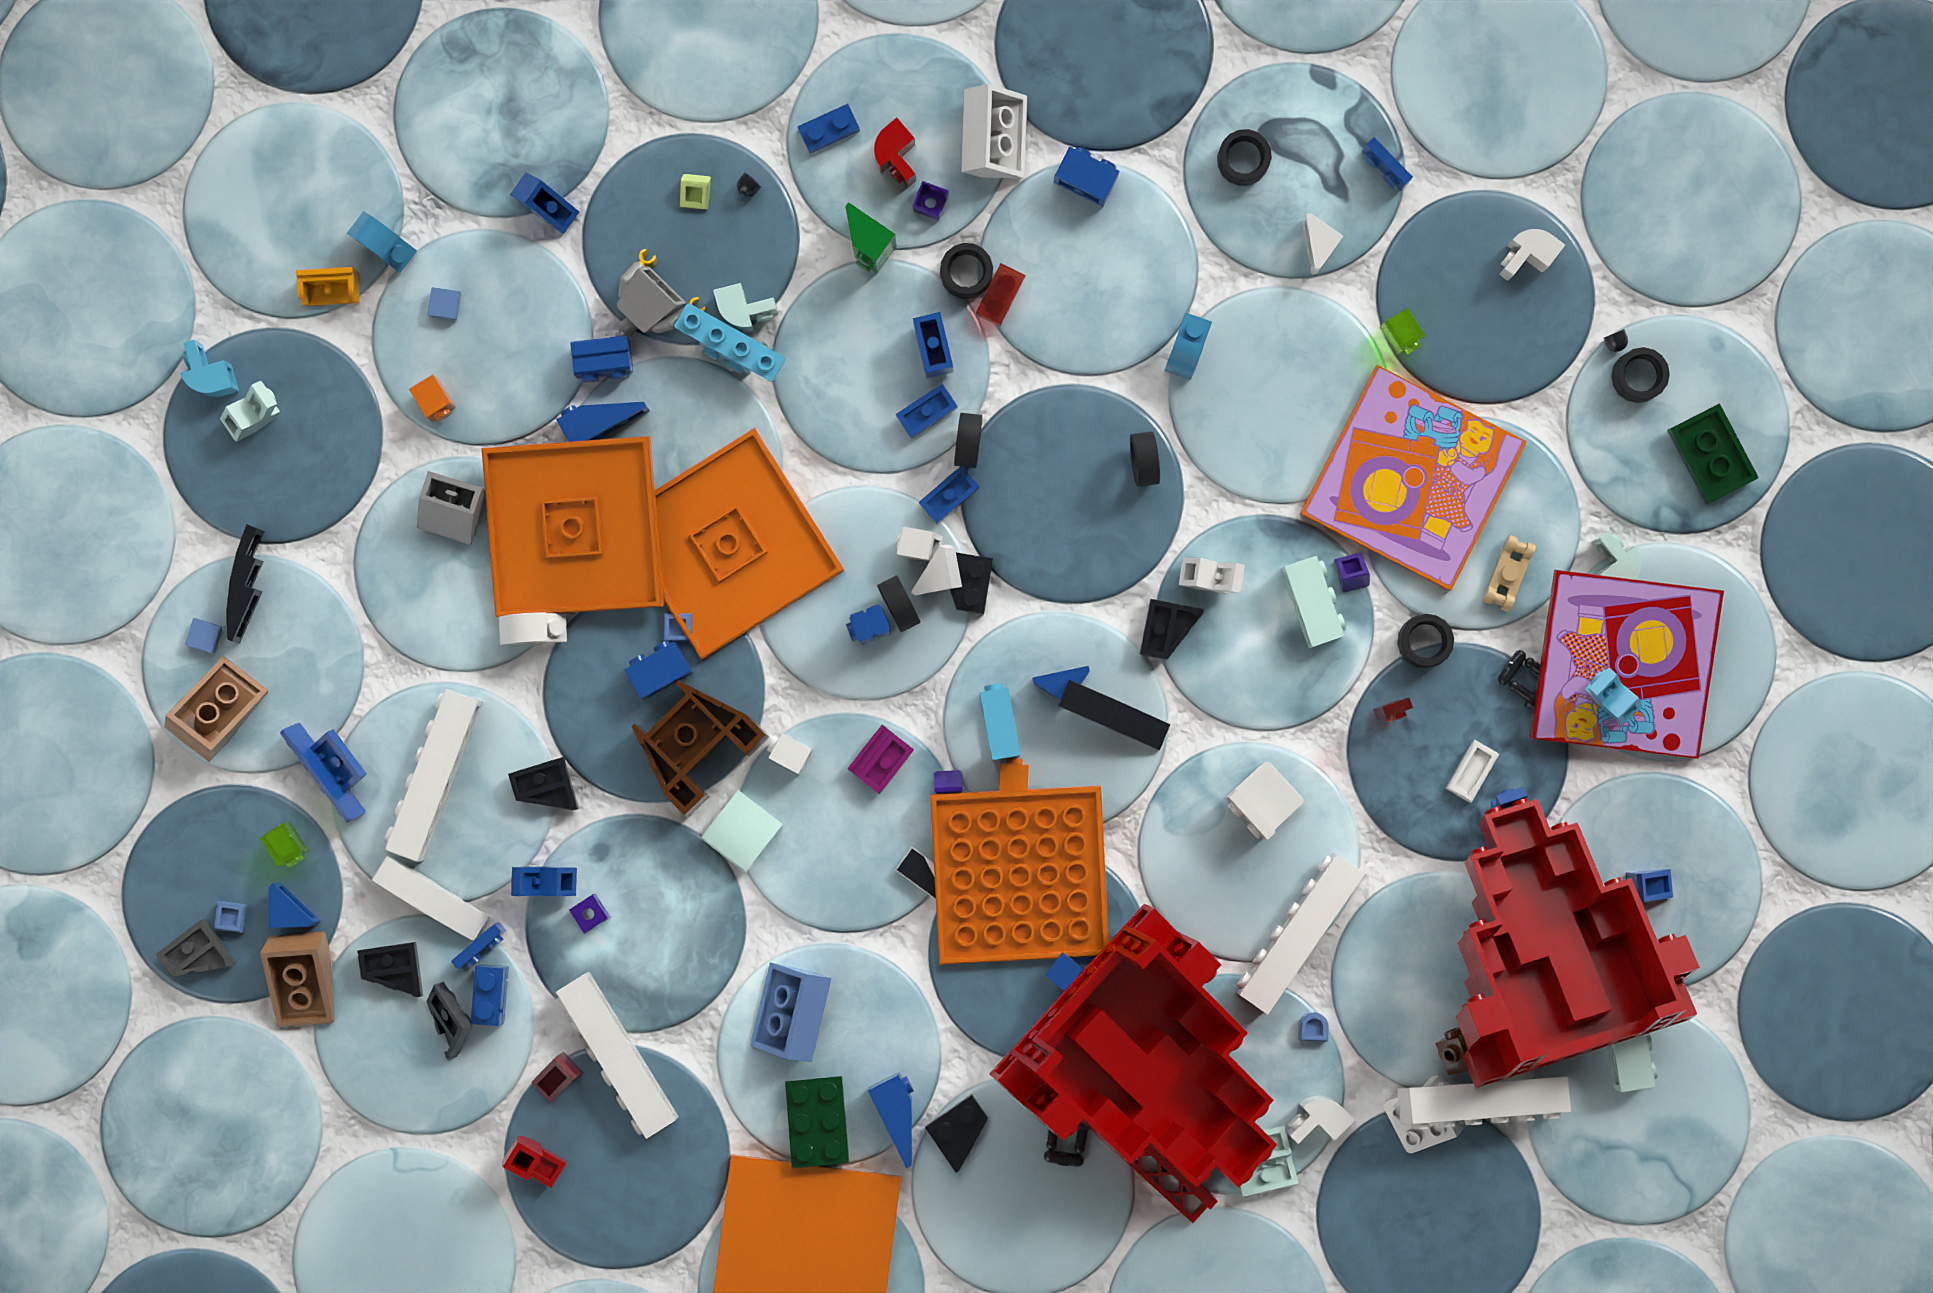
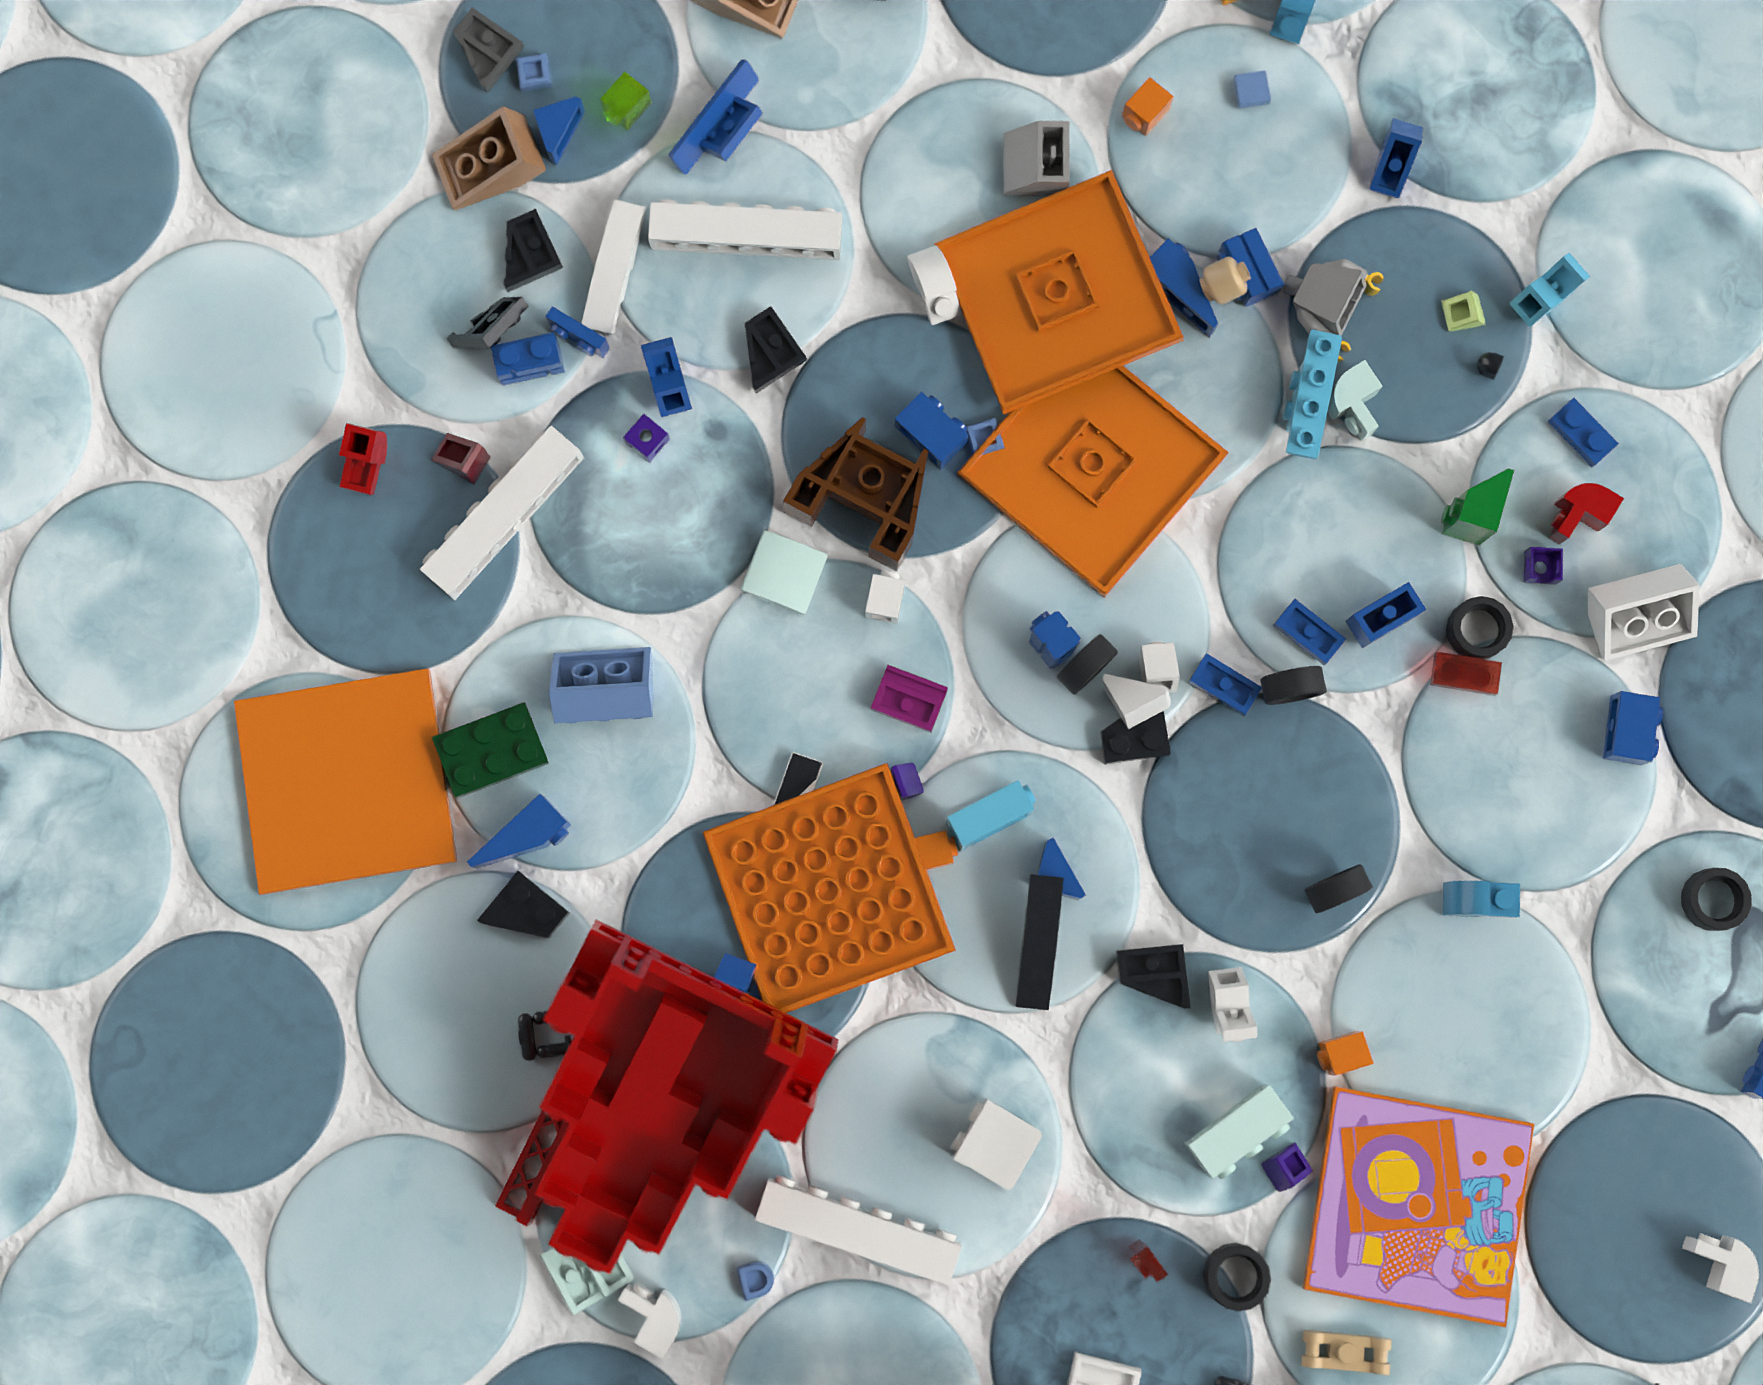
camera: 75 degrees right, 5 degrees down
white slope [1302,213,1344,275] -> none
clear neon green brick [1379,307,1426,355] -> none
none -> tan head [1200,257,1251,305]
none -> orange brick [1317,1031,1374,1076]
none -> medium azure brick [1509,253,1590,327]

